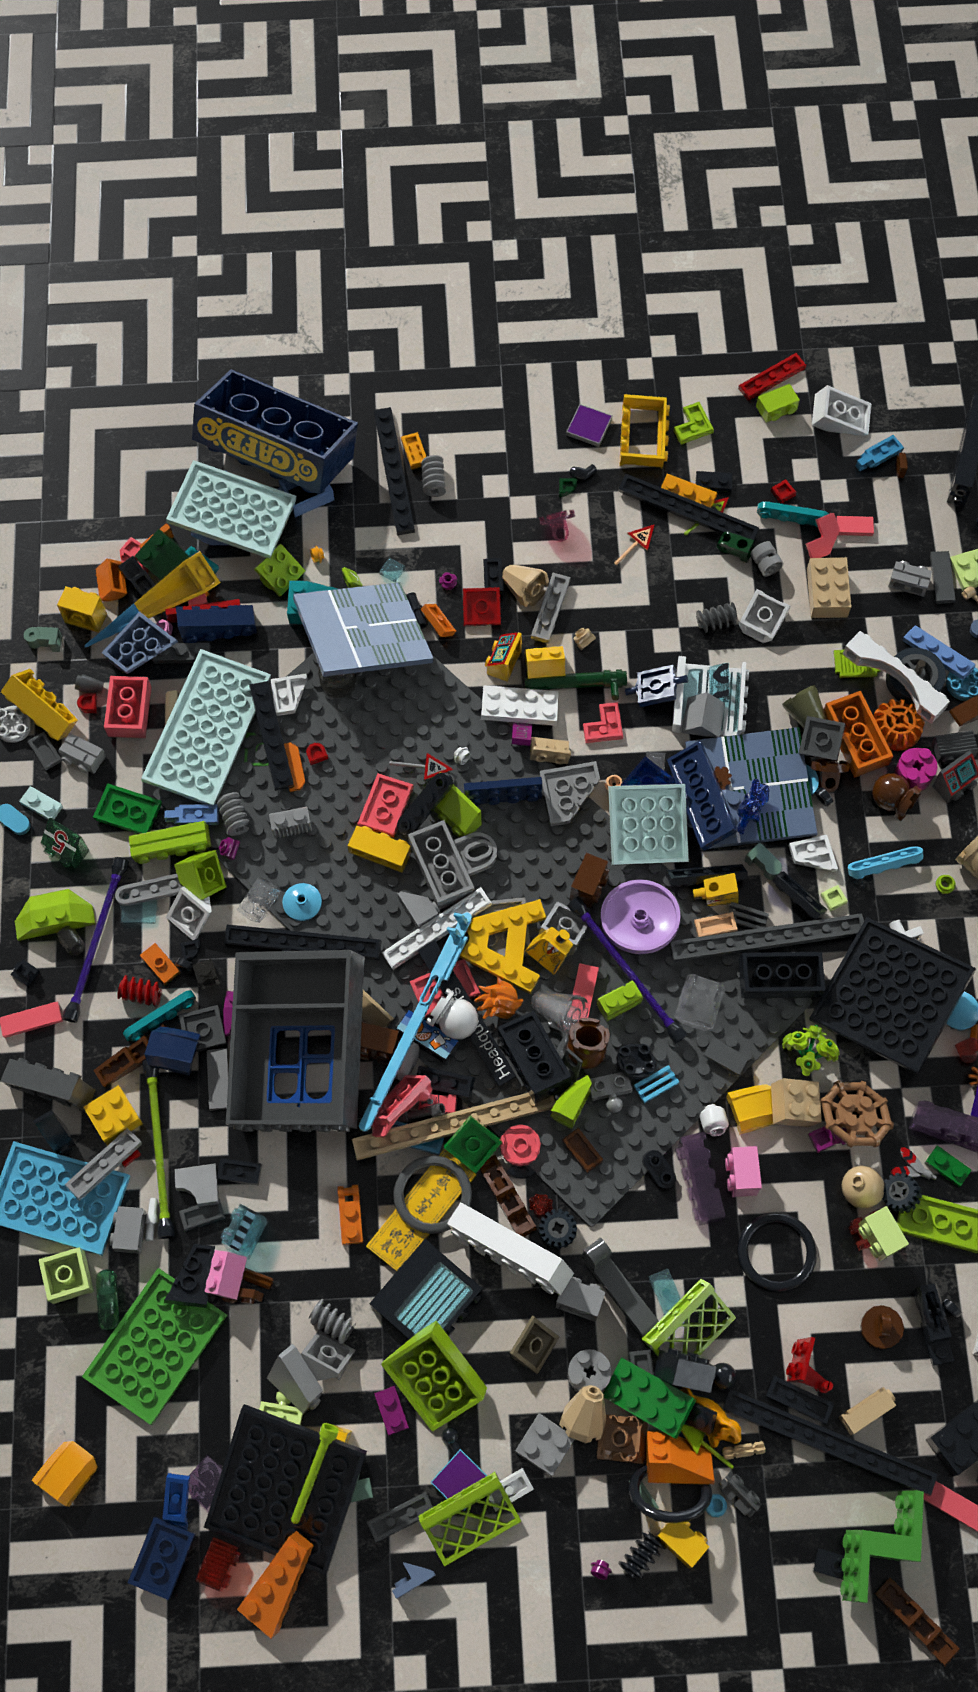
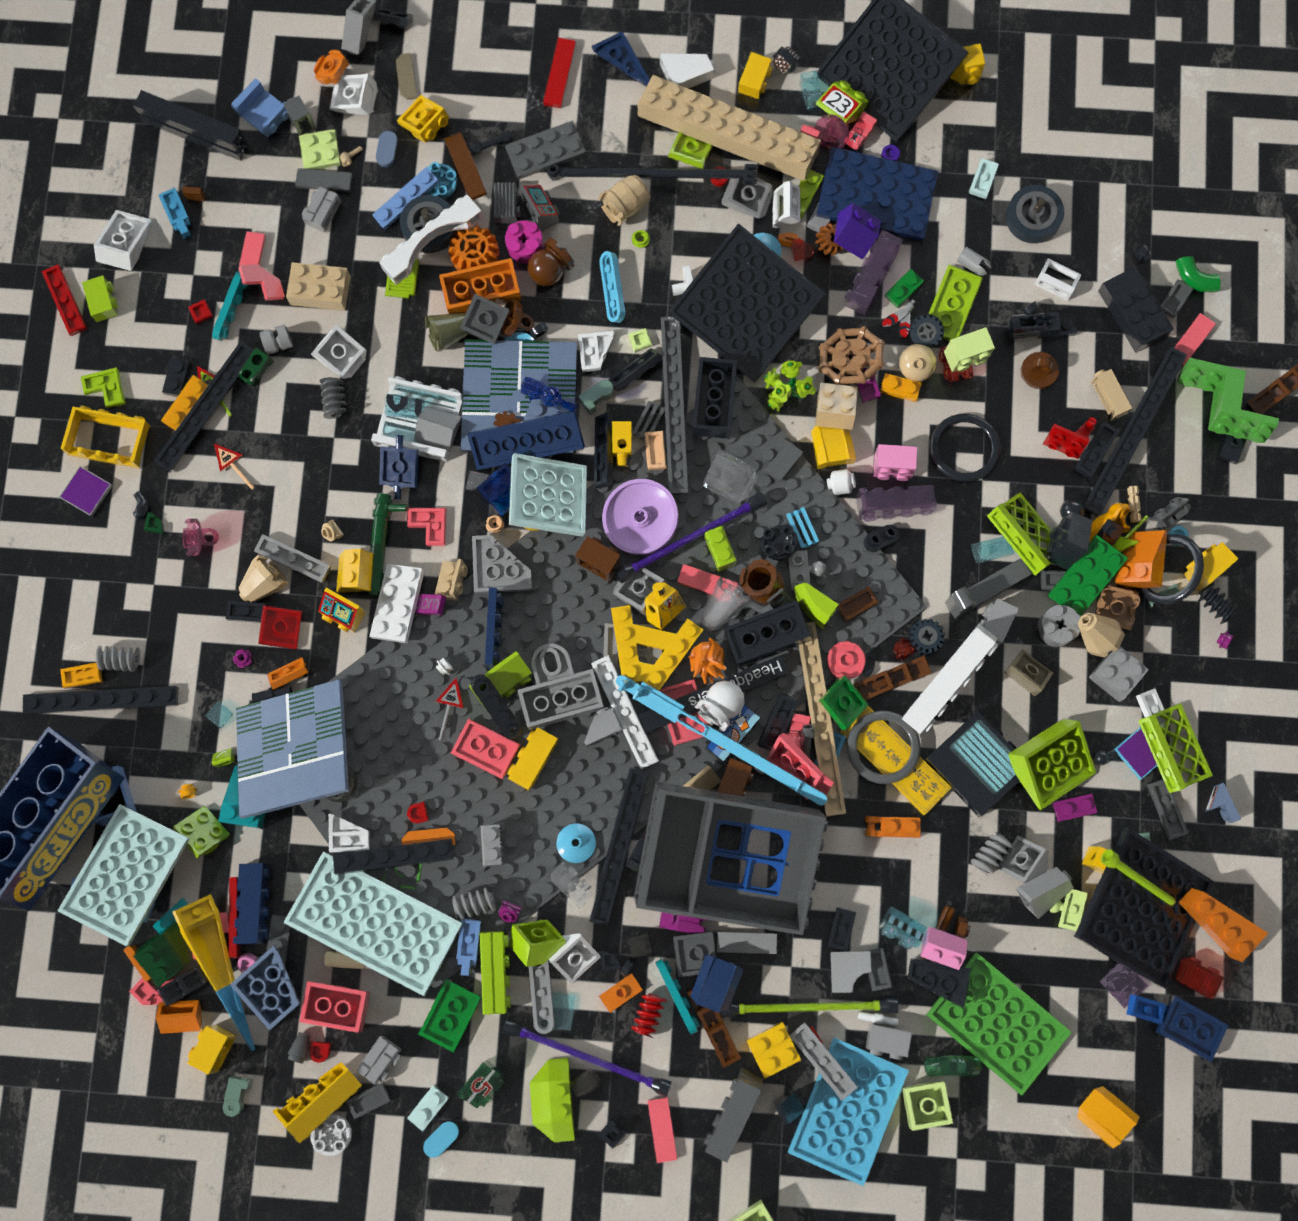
camera: 80 degrees left, 10 degrees up
none -> light orange plate [880,373,921,402]

